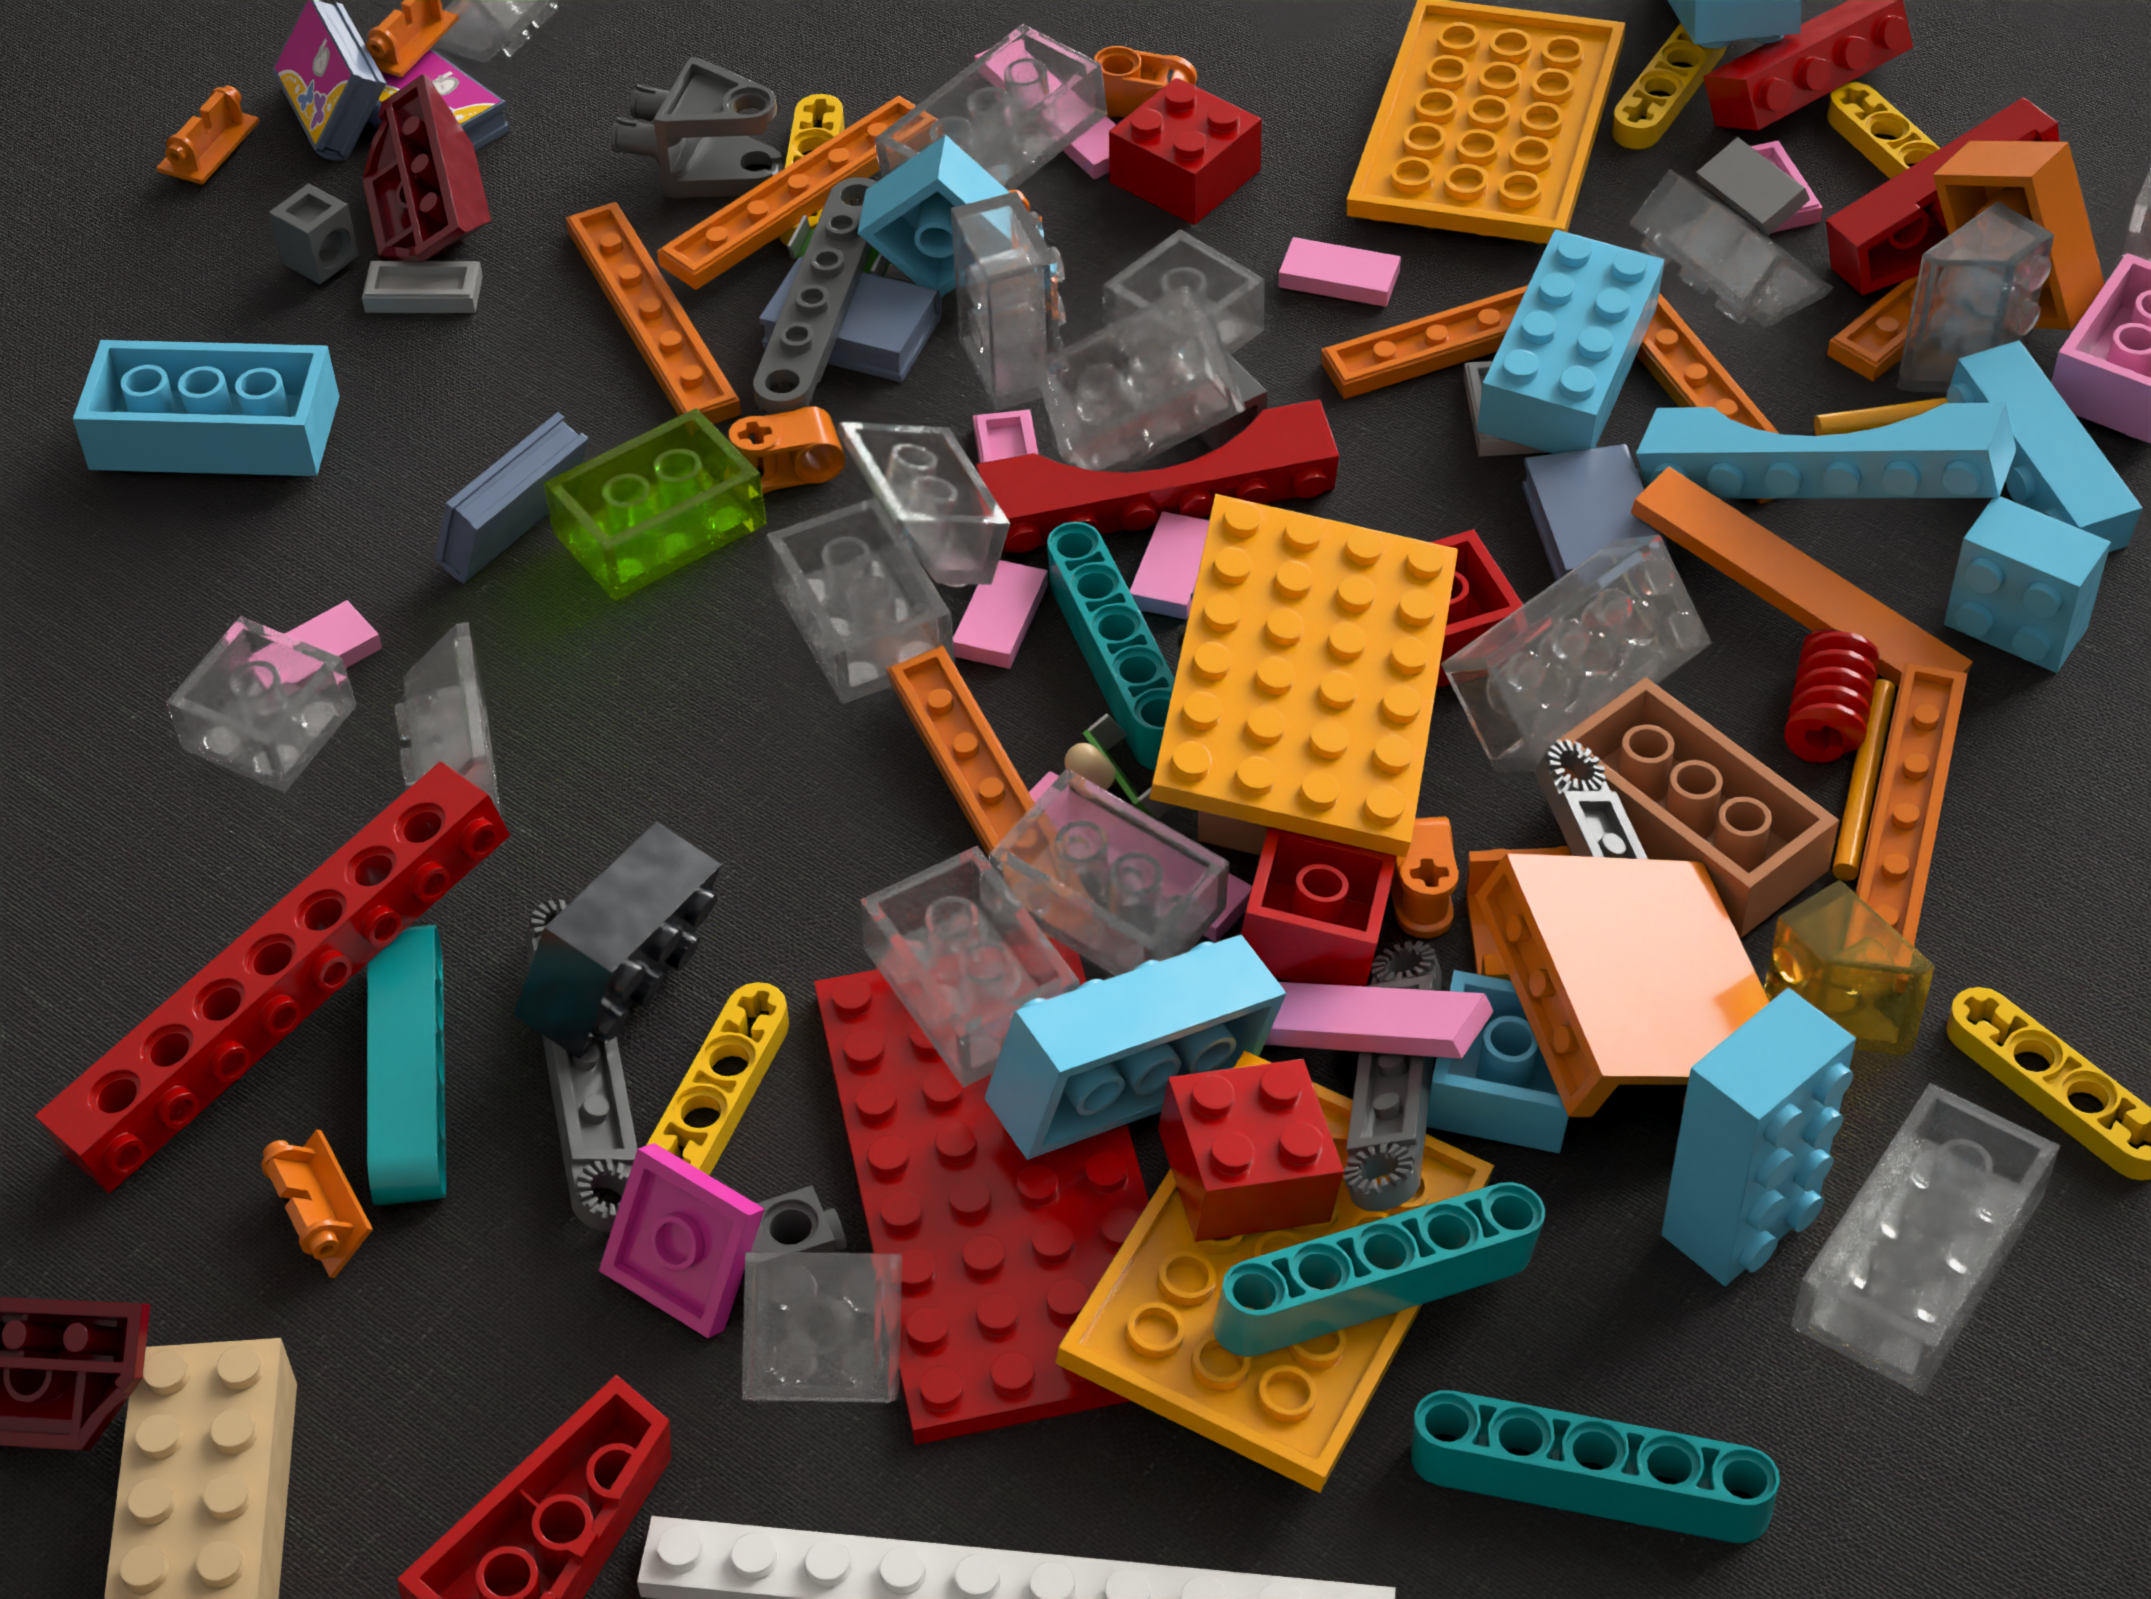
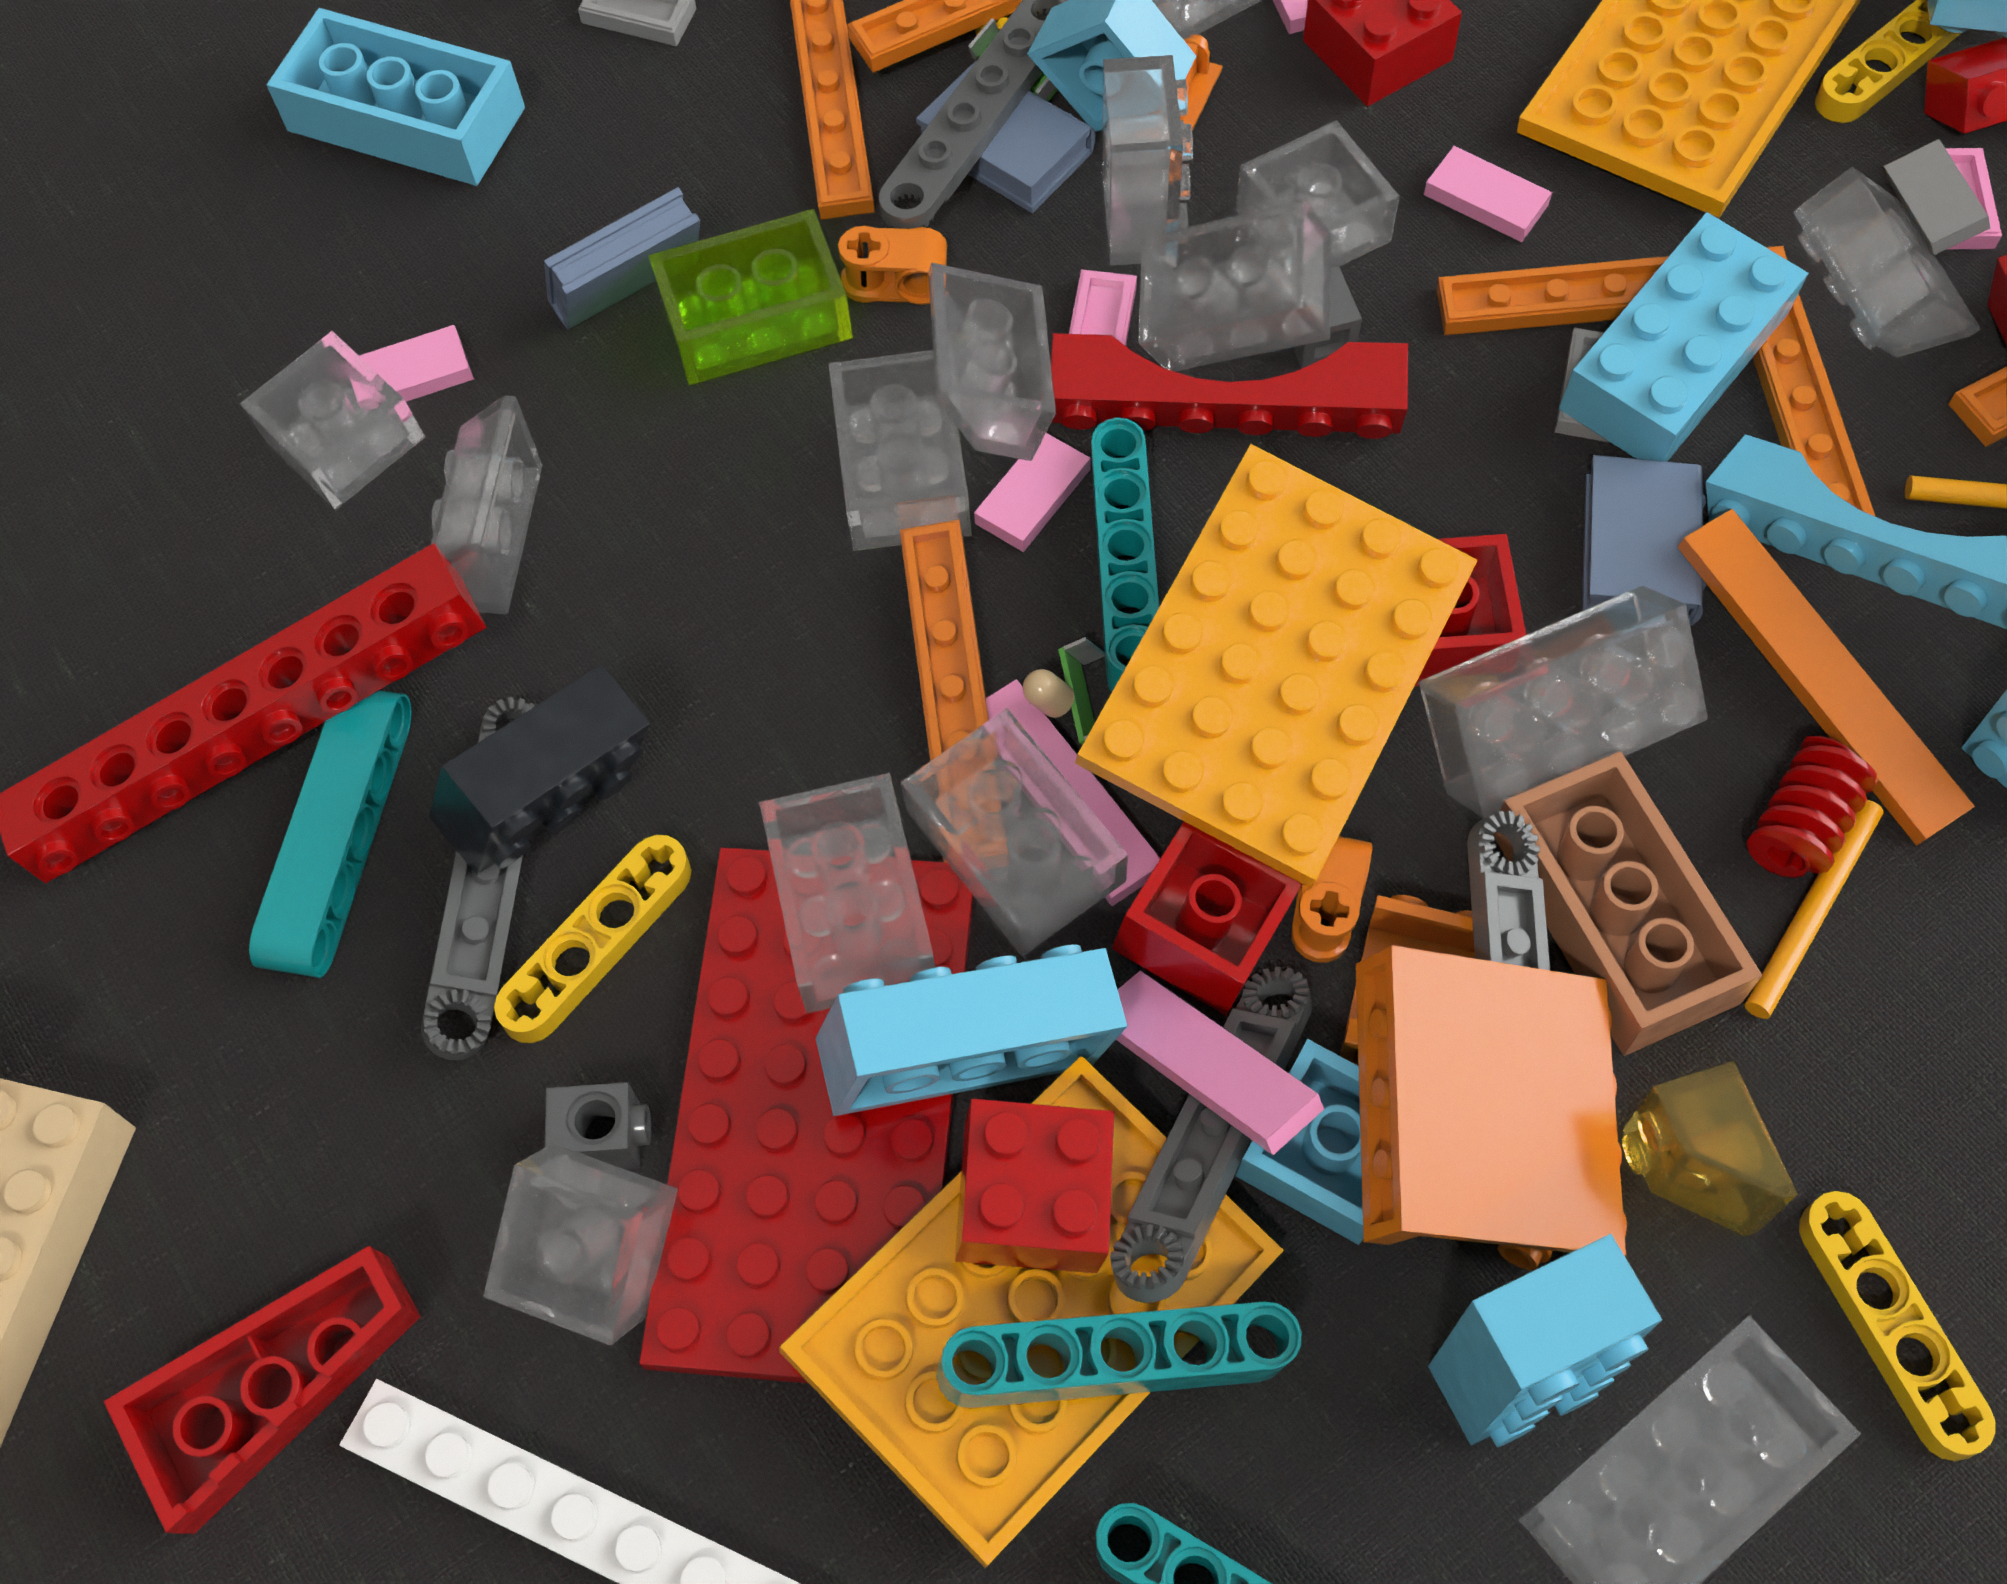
camera: 20 degrees right, 15 degrees up
orange hinge [261,1129,373,1278] -> none
dark pink tile [599,1143,765,1338] -> none
bright pink tile [1130,511,1209,620] -> none
orange tile [1838,661,1968,990] -> none

